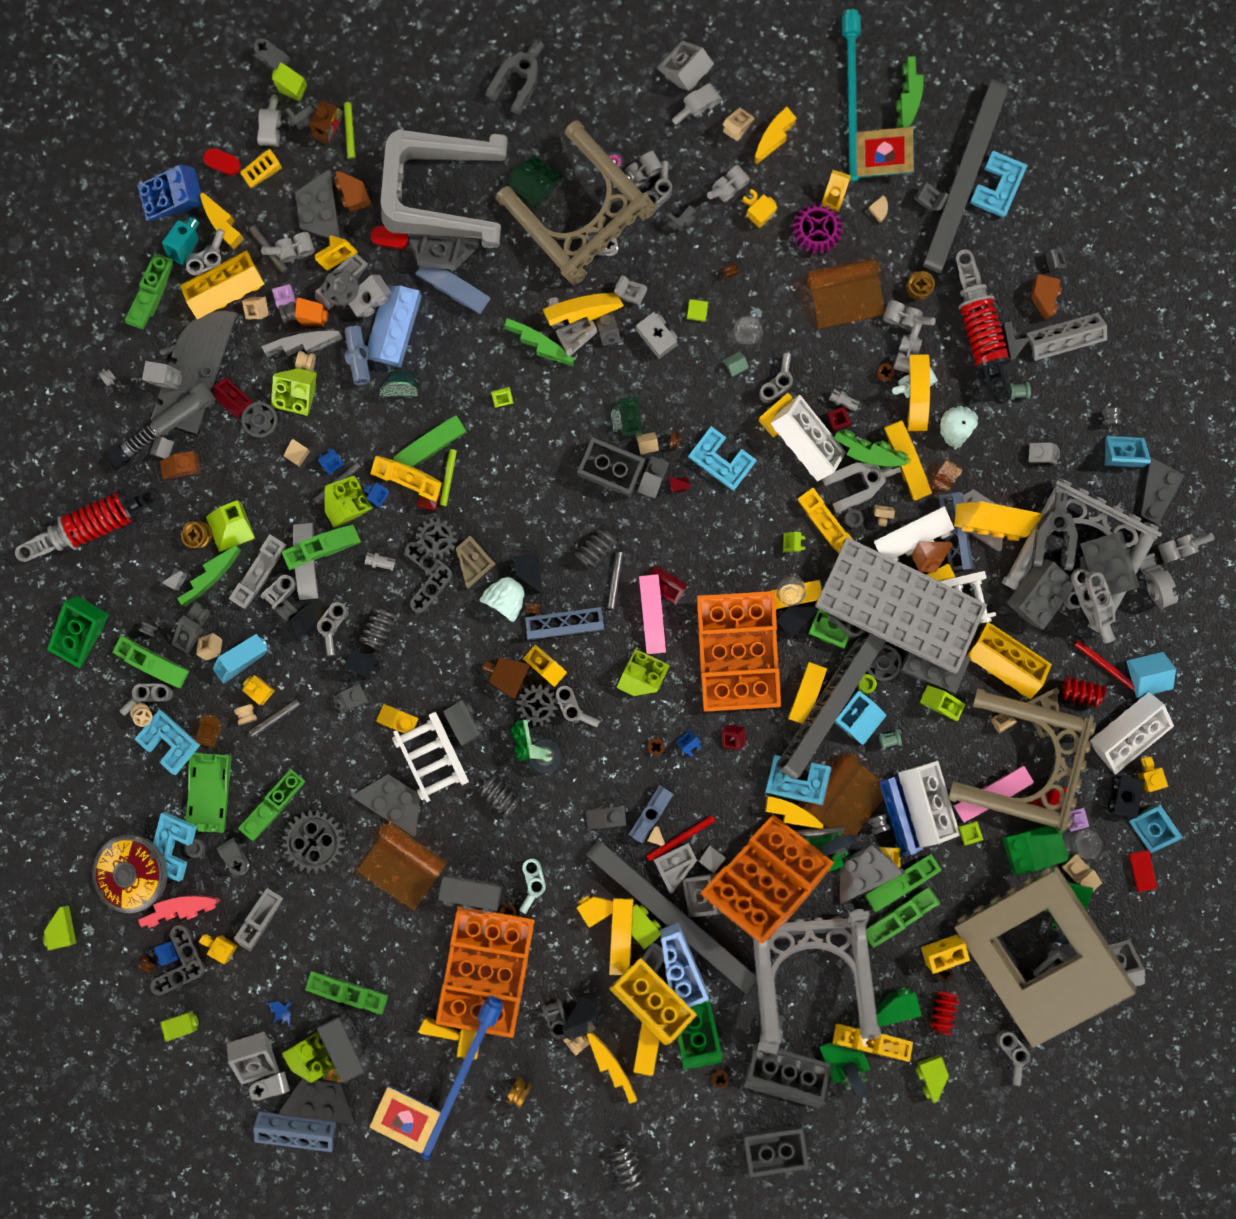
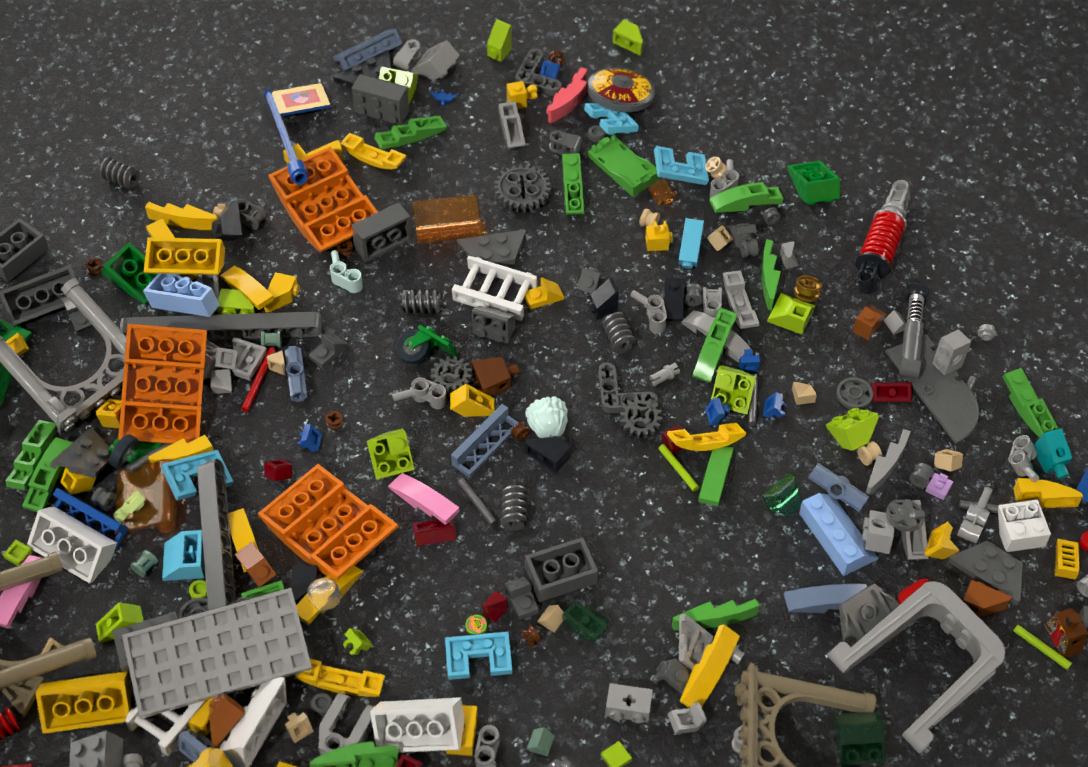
camera: 135 degrees right, 30 degrees down
yellow slope [180,251,264,319] -> none
flat silver bar [249,698,301,737] -> none
orange slope [295,298,328,327] -> none
dark tan wing [456,536,496,589] -> none
lime slope [491,387,513,408] -> none
pearl gold wheel [506,1076,532,1108] -> none
none -> yellow slope [96,399,121,428]
none -> yellowish green plate [113,489,146,523]
none -> light grey panel [214,347,237,370]
none -> dark orange slope [234,542,276,587]
none -> sand green bush [261,331,282,348]
none -> yellow slope [340,133,406,169]
none -> tile [466,615,487,635]
none -> blue tile [738,349,760,372]
none -> white slope [998,500,1051,552]

